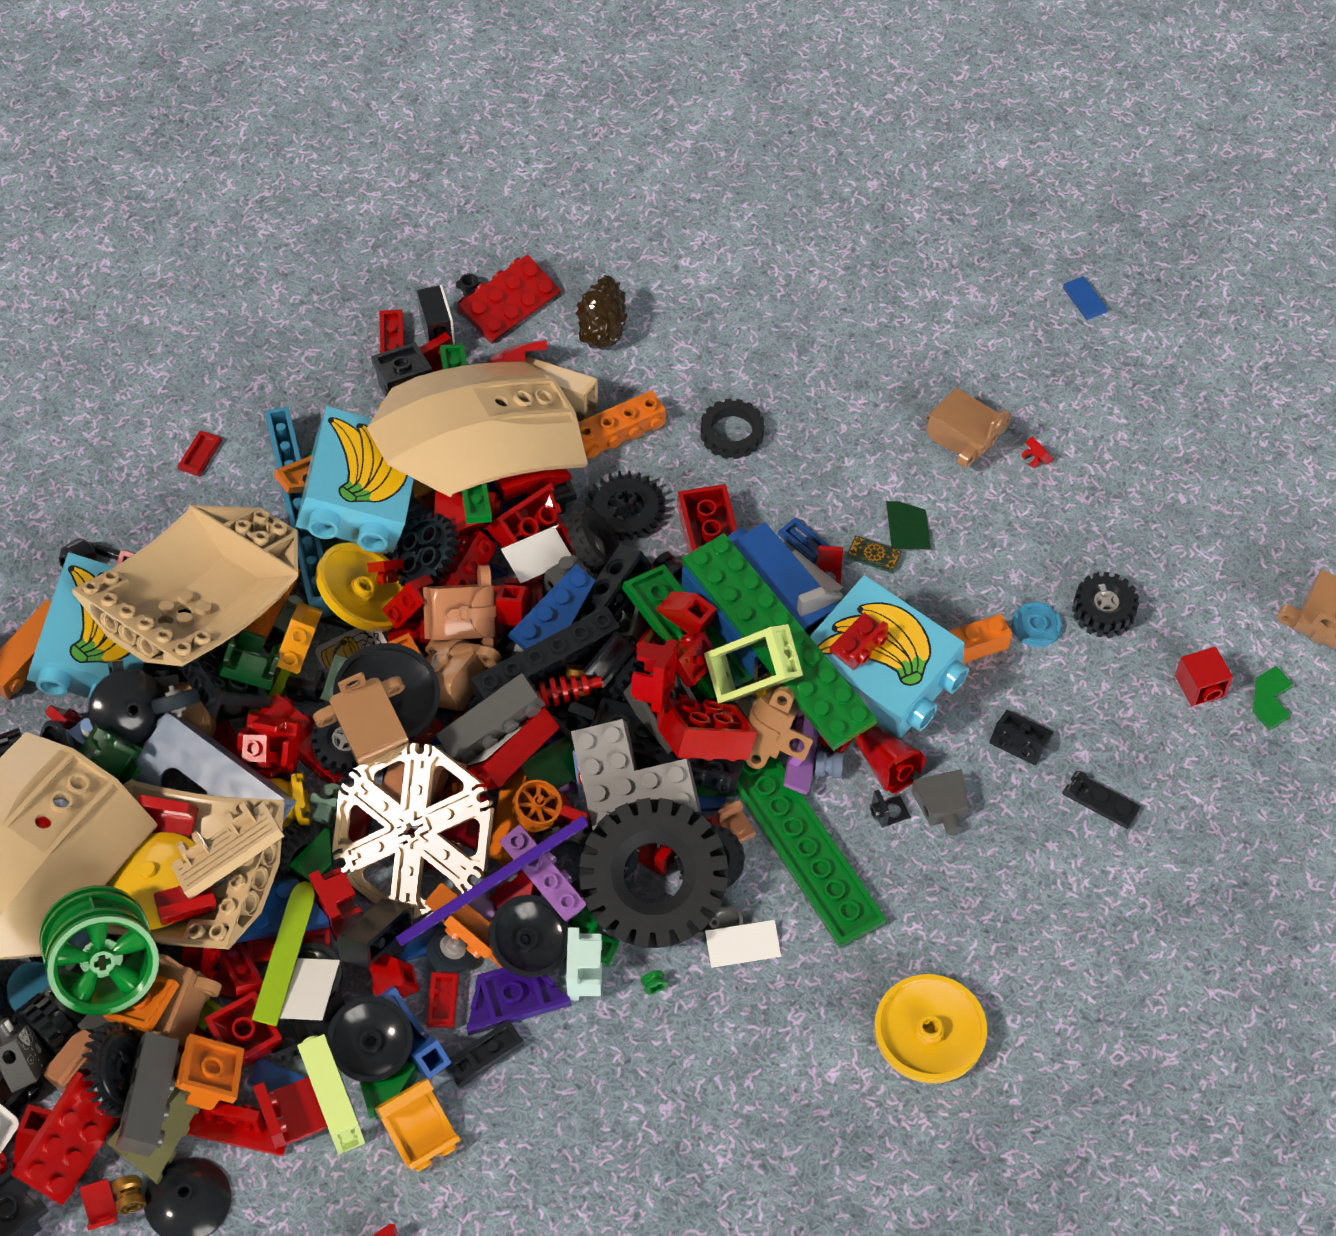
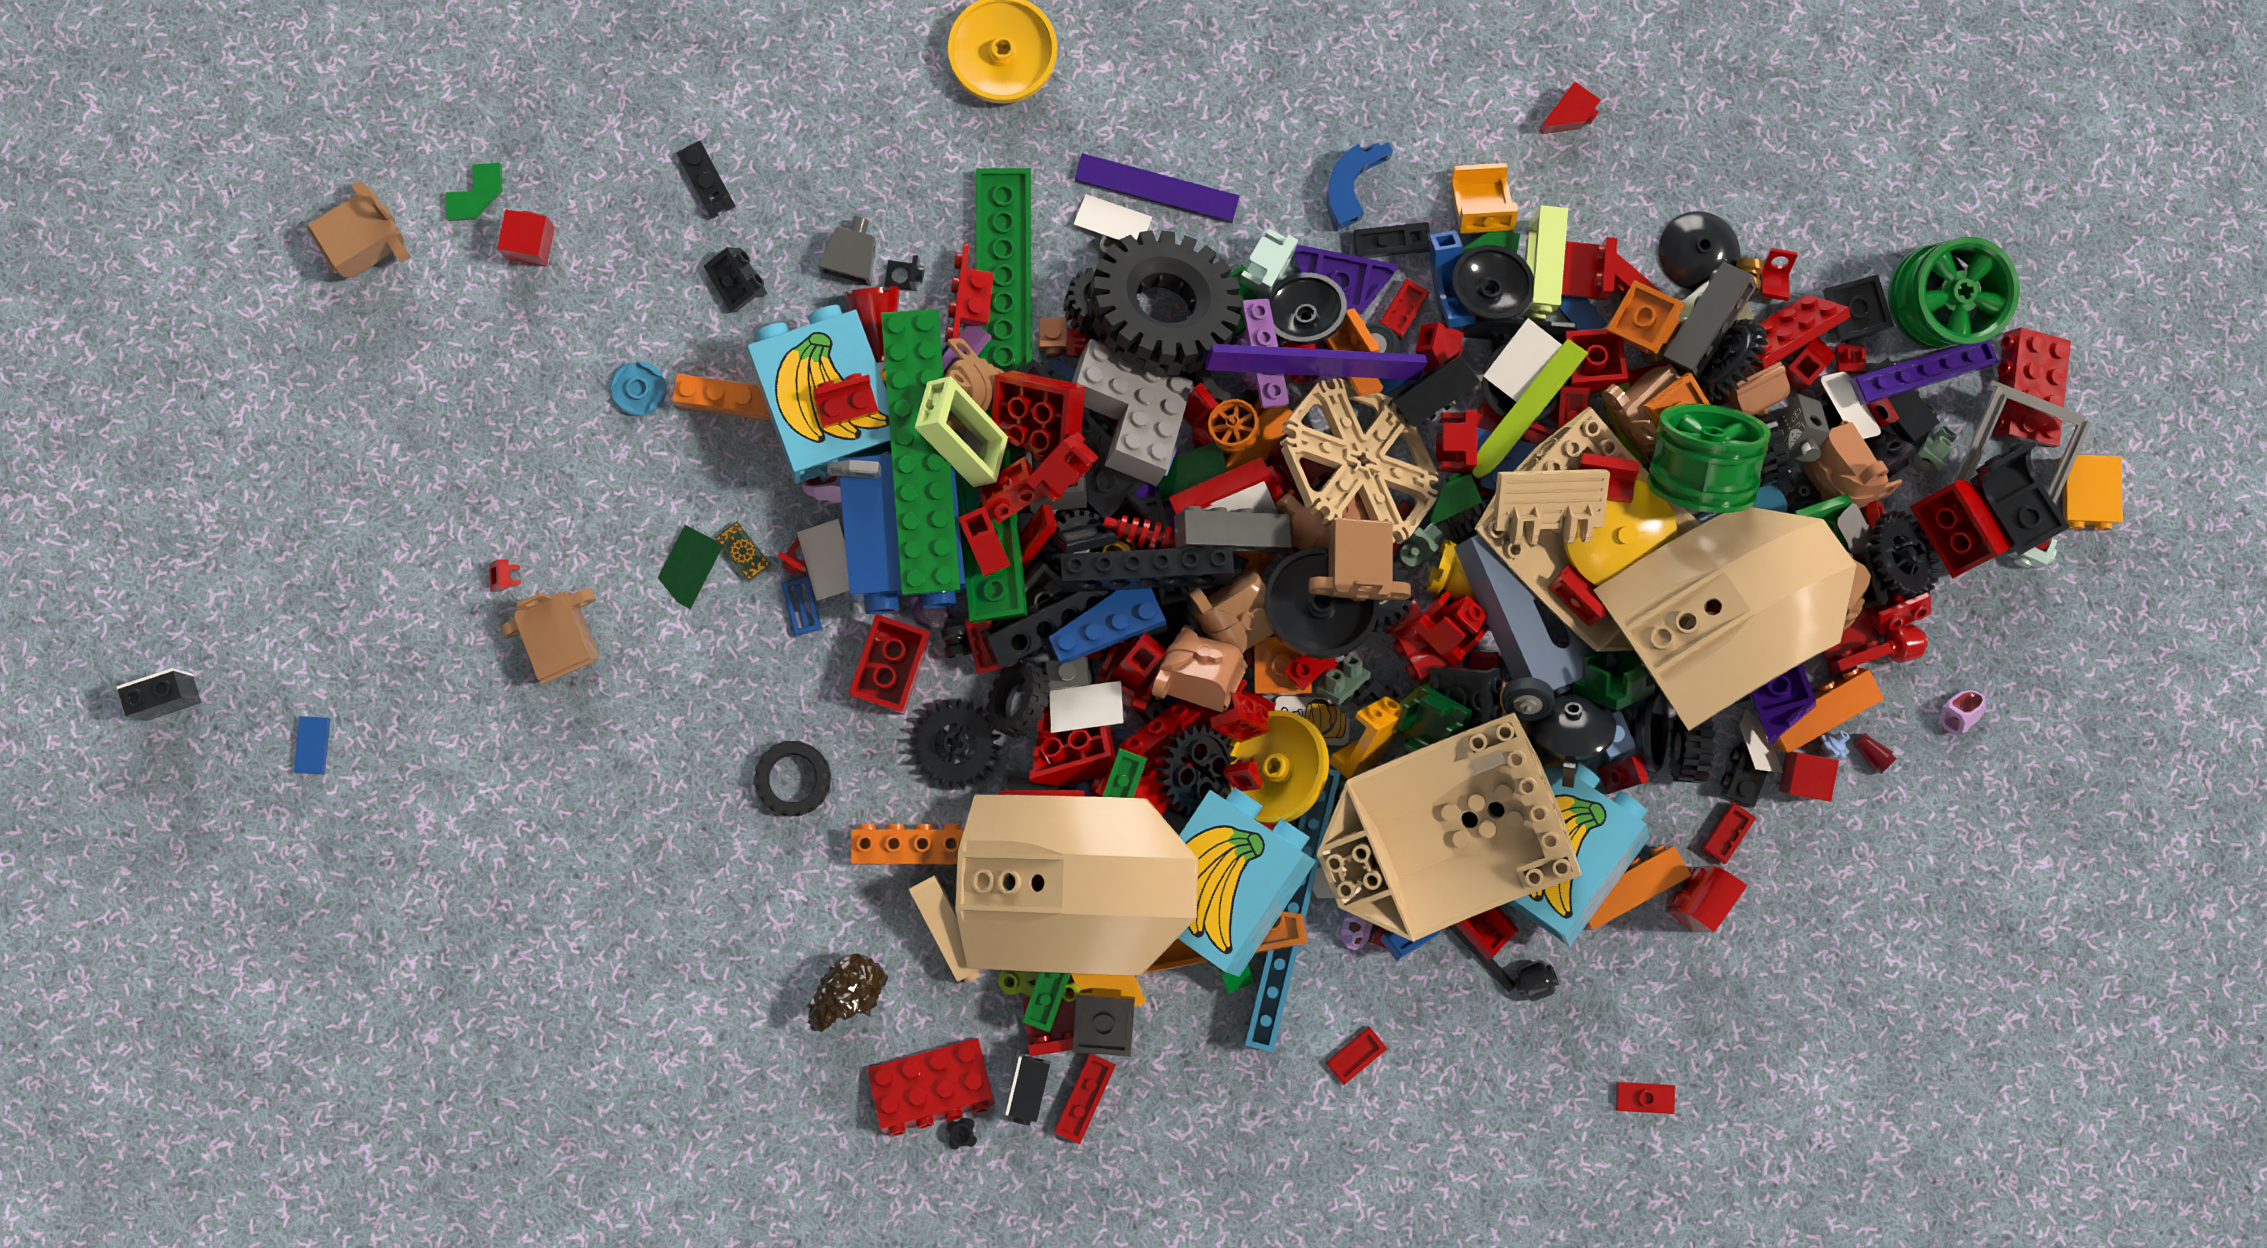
camera: 160 degrees left, 25 degrees up
red slope [488,340,547,363] -> none
green bush [641,970,668,995] -> none
black wheel [1072,572,1139,638] -> none
none -> black piece [116,668,201,721]
none -> red bracket [945,244,994,348]
none -> dark purple tile [1075,153,1240,223]
none -> blue arch [1326,142,1393,231]

